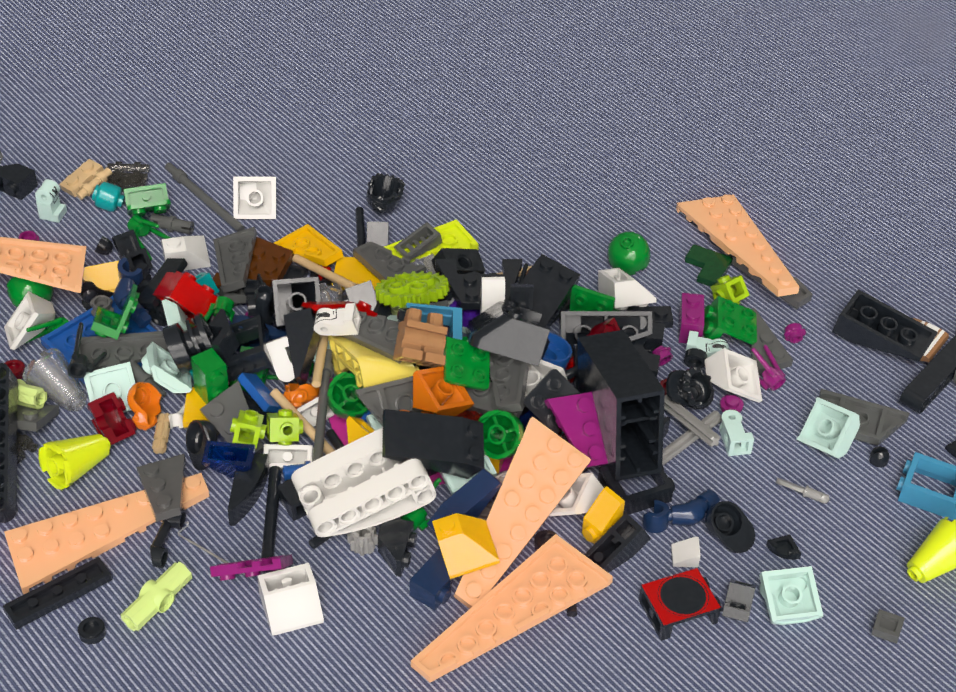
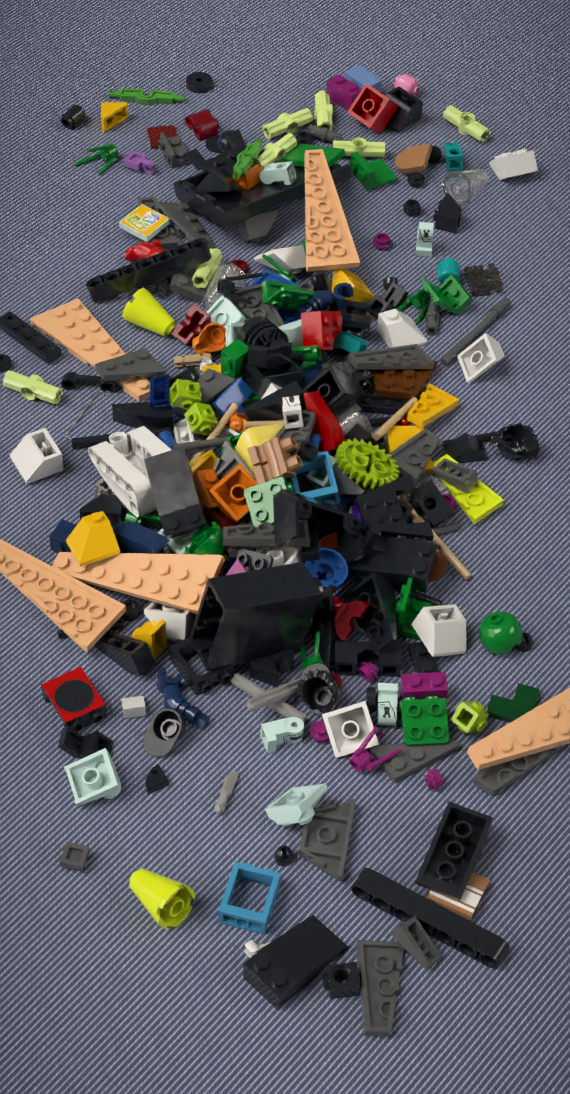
camera: 80 degrees right, 5 degrees up
tan plate [59,159,112,200] -> none
magenta wing [210,554,293,581] -> none
white slope [480,277,505,313] -> none

